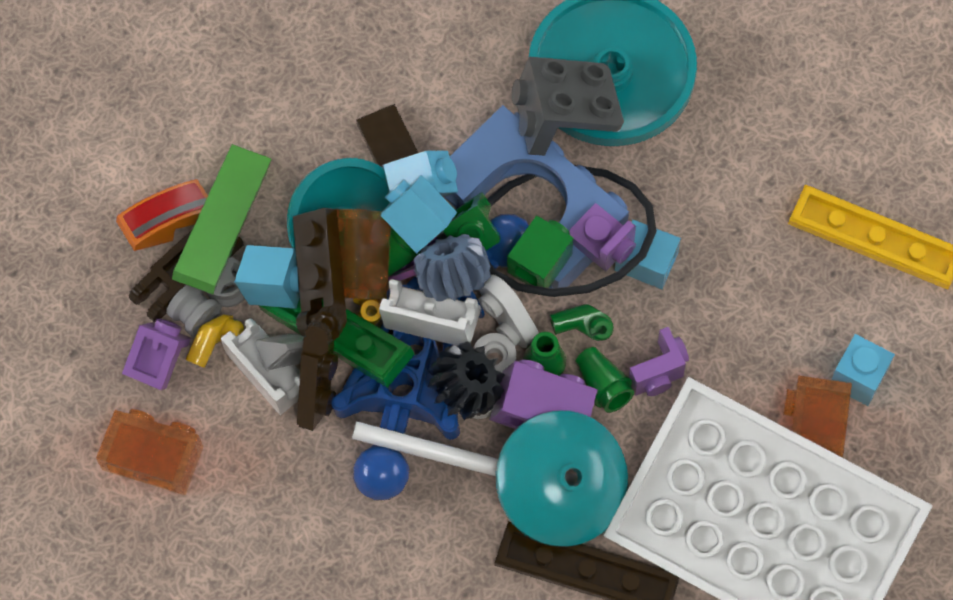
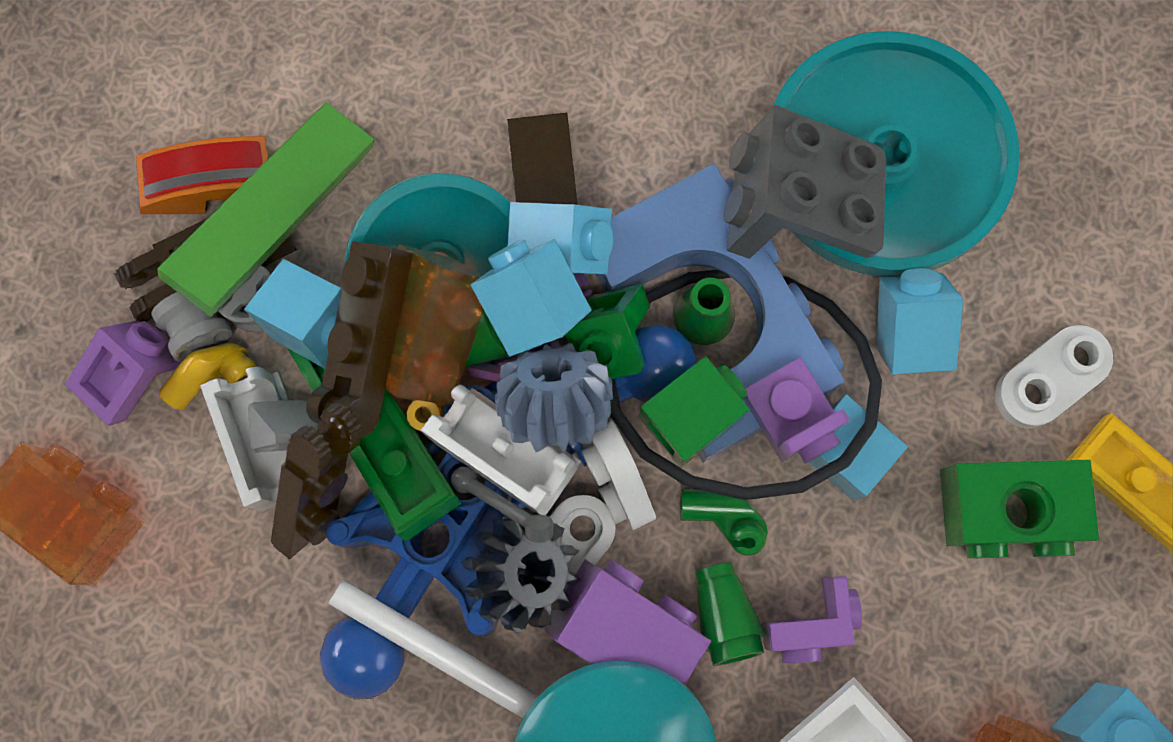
camera: 20 degrees right, 10 degrees up
green cone [523,332,566,376] -> none
none -> dark grey hinge [450,467,554,543]
none -> green cone [673,278,735,345]
none -> medium azure brick [876,268,963,375]
none -> green brick [940,460,1099,559]
none -> white plate [995,325,1113,428]

